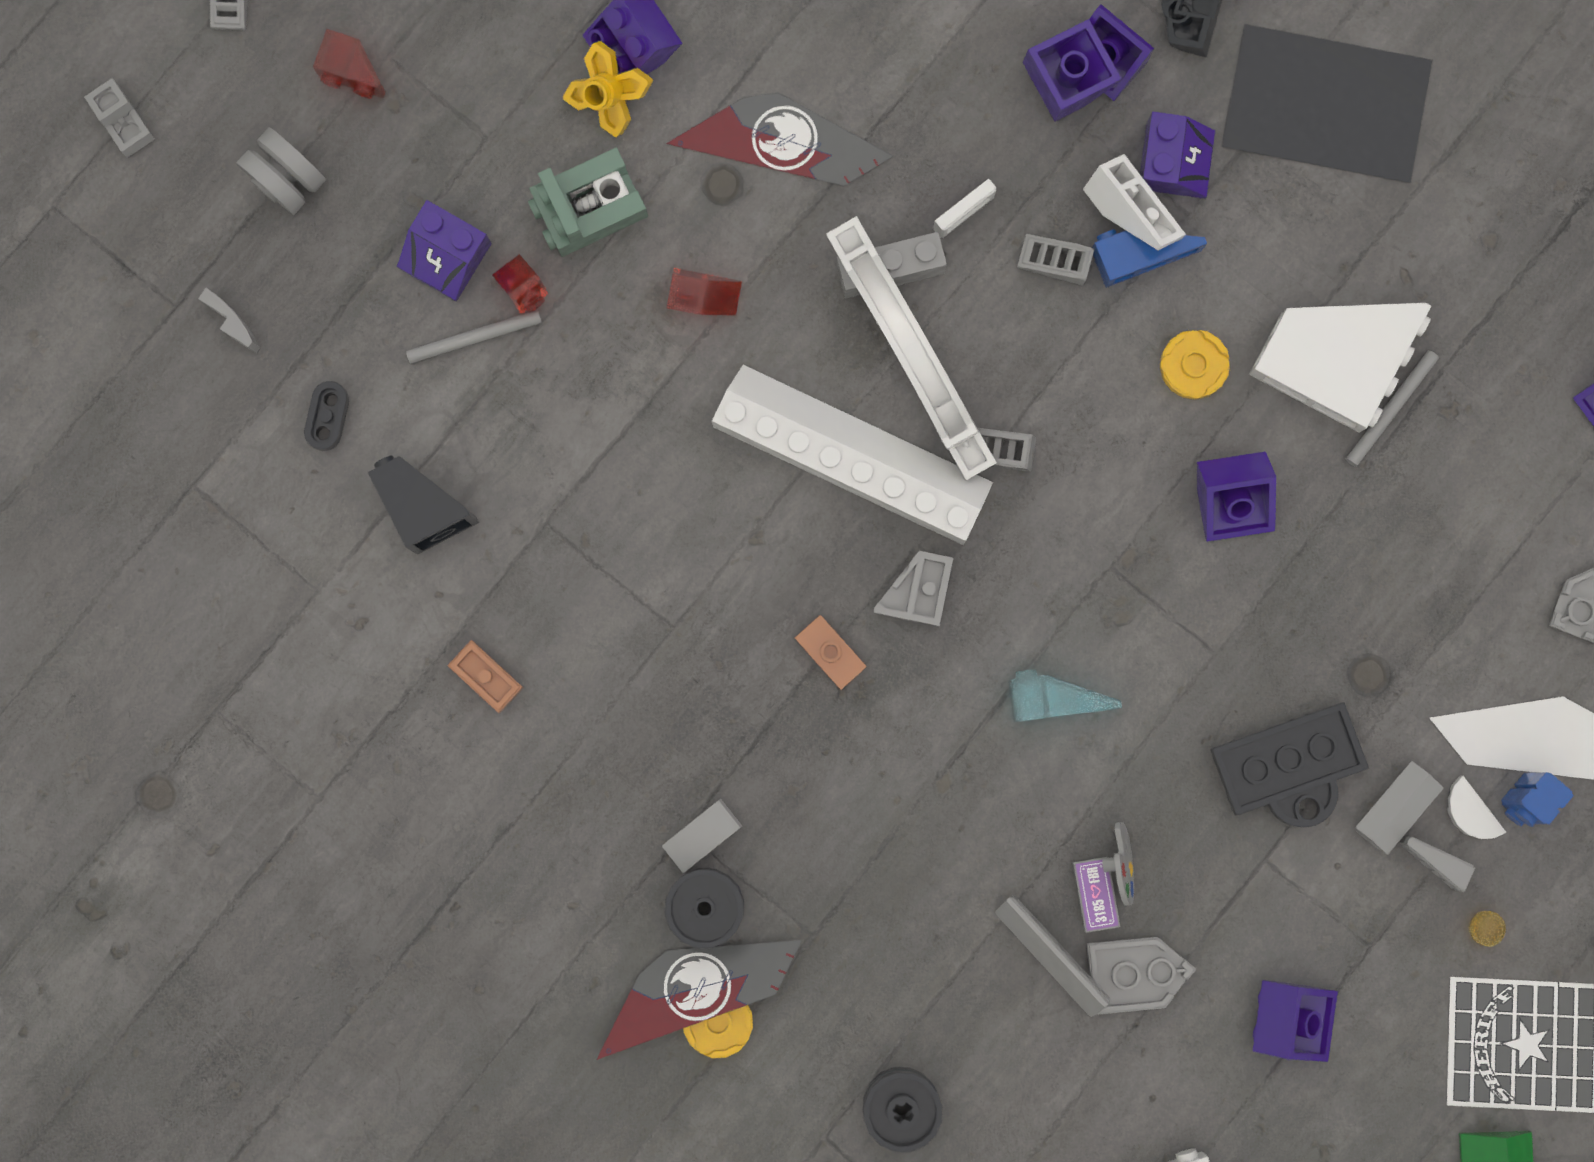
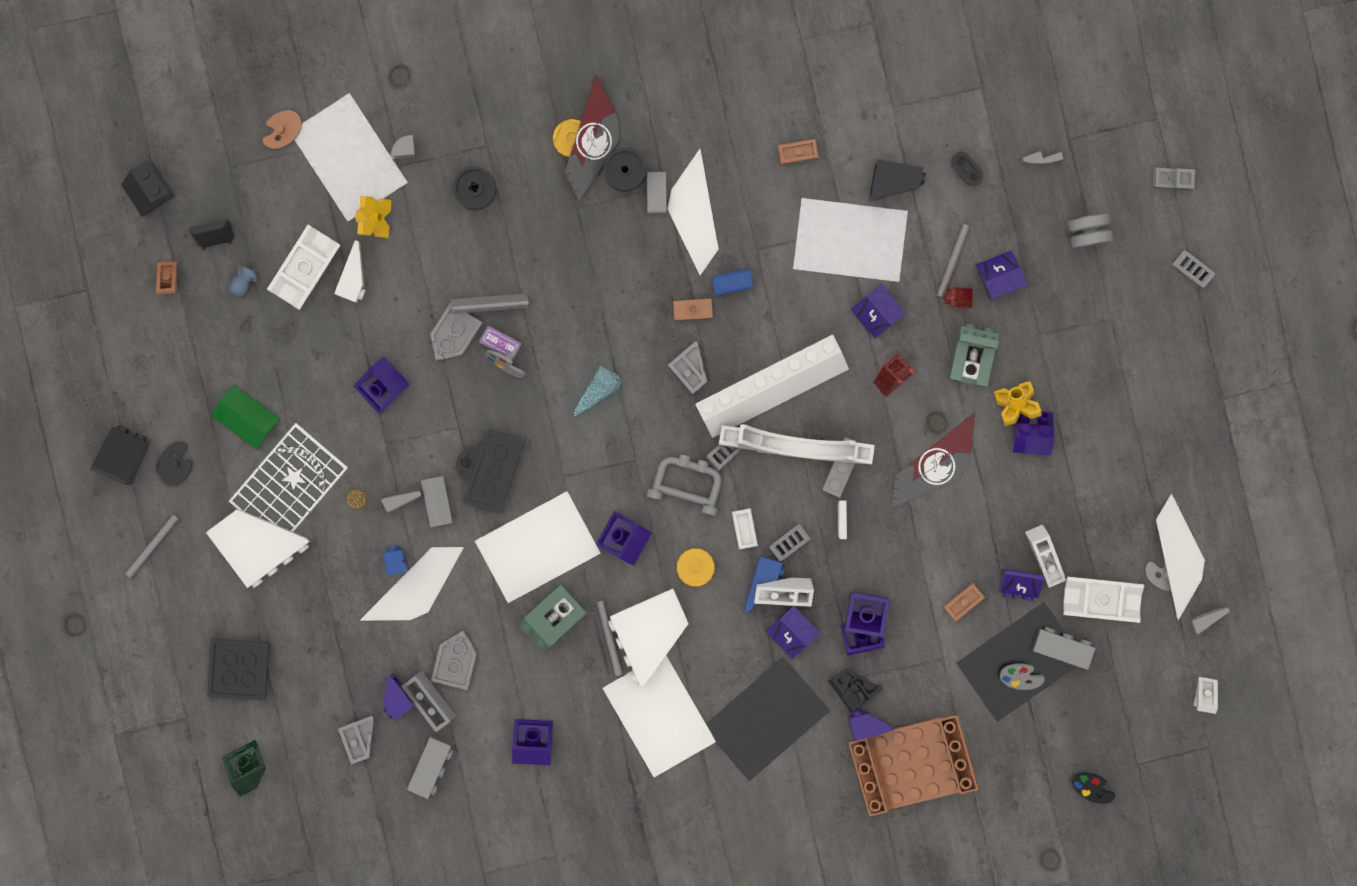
camera: 125 degrees right, 5 degrees up
clear red slope [313,29,386,99] -> none
white tile [1447,776,1506,839] -> none
none -> white sticker [475,491,601,603]
none -> sand green brick [518,585,586,652]
none -> white sticker [603,656,716,777]
none -> light grey bar [646,454,722,516]
none -> white sticker [667,149,718,275]
none -> blue brick [712,269,753,296]
none -> white tile [732,508,758,549]
none -> flat silver sticker [793,198,908,282]
none -> dark purple slope [851,284,906,338]

